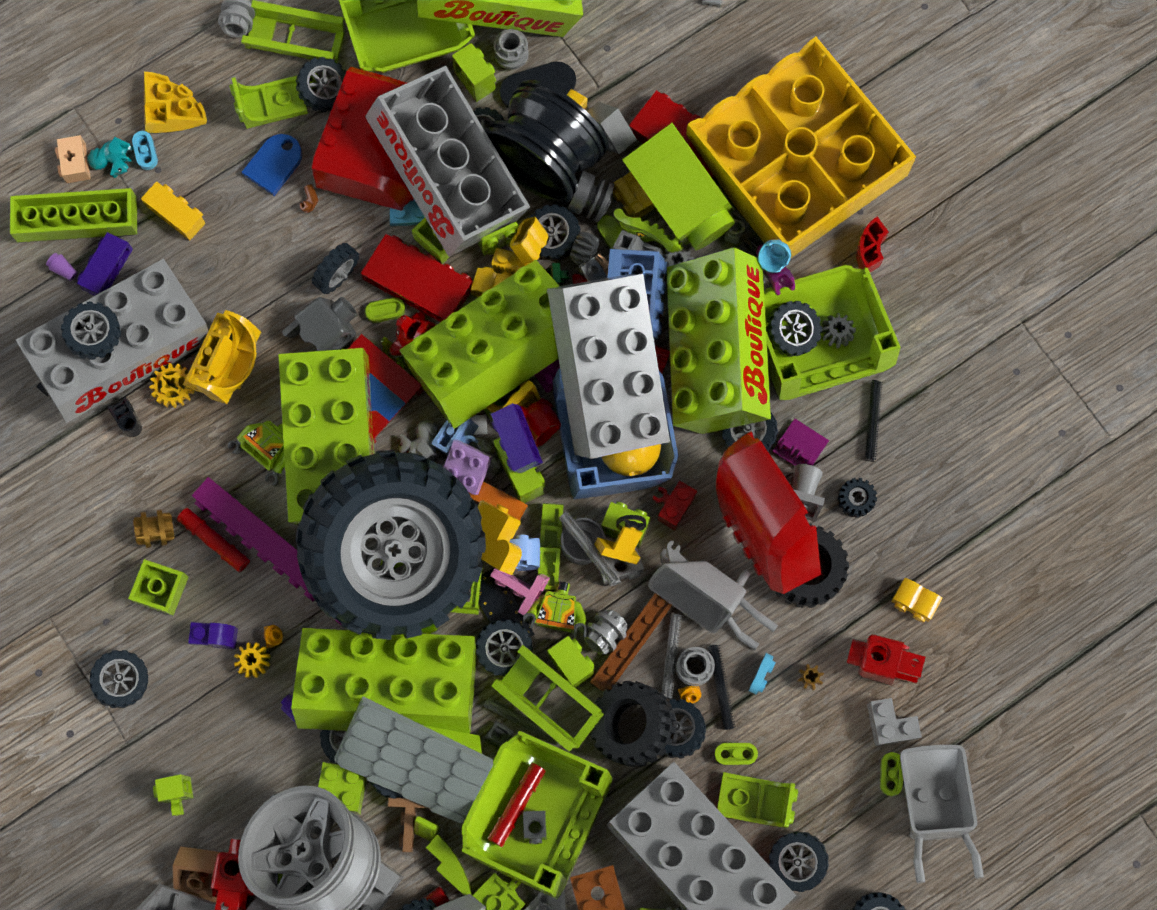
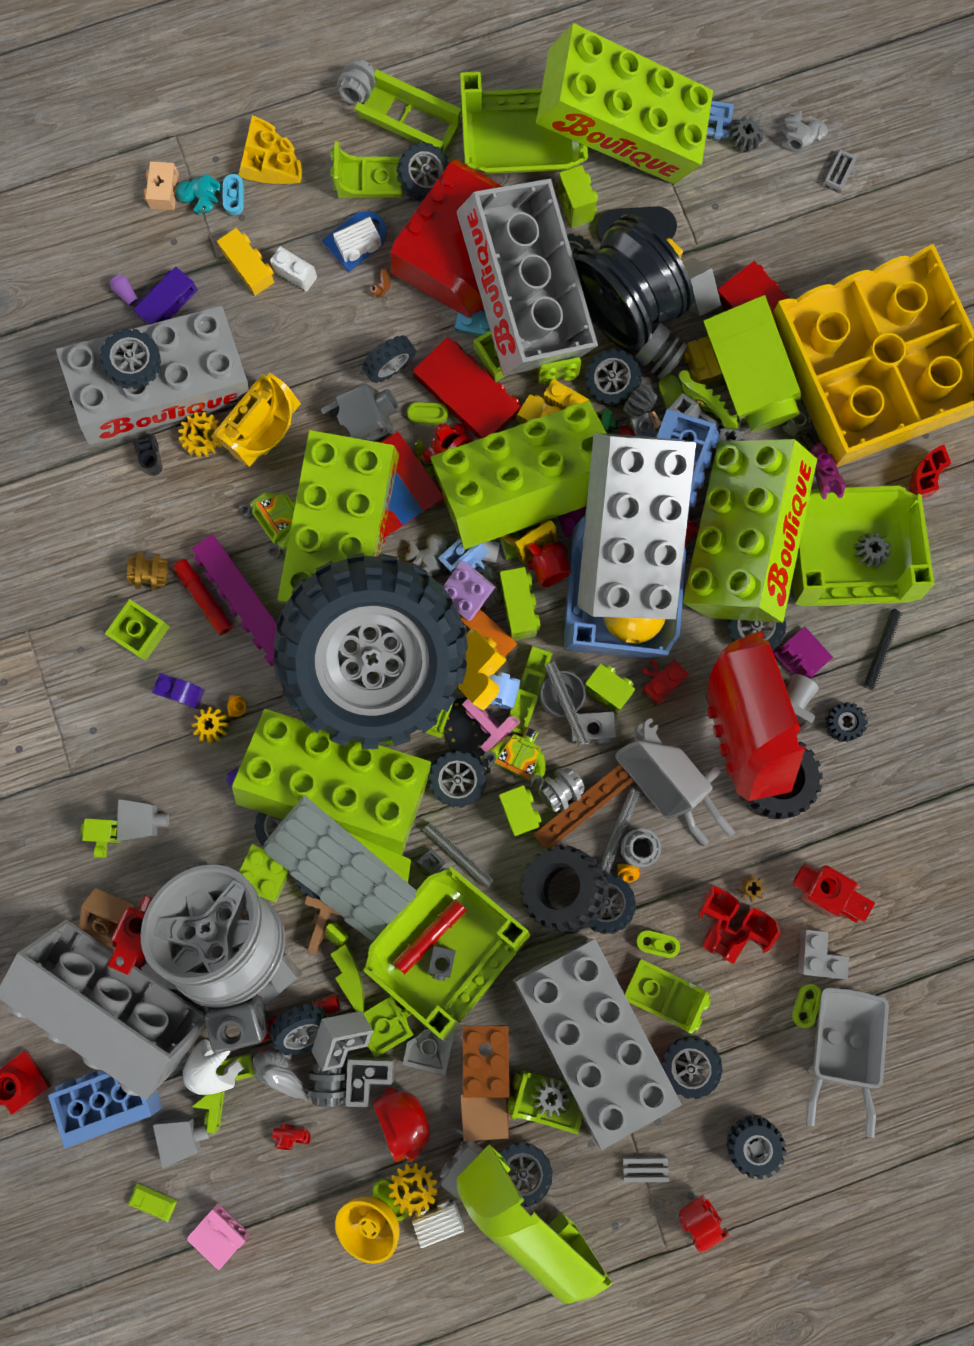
camera: 15 degrees right, 5 degrees up
lime brick [10,188,137,242] -> none
black wheel [90,650,148,708] -> none
dark purple brick [491,403,543,473] -> none
lime piece [492,645,604,752] -> none
light grey piece [494,29,529,70] -> none
yellow brick [510,216,548,264] -> none
yellow piece [594,515,646,565] -> none
black axle [708,645,736,730] -> none
medium azure plate [749,653,776,695] -> none
medium azure hair [758,239,791,273] -> none
black wheel [766,301,822,357] -> none
yellow brick [891,578,942,623] -> none
none -> light grey torso [117,800,169,842]
none -> white brick [270,246,317,292]
none -> white brick [333,217,381,262]
none -> red piece [698,885,781,964]

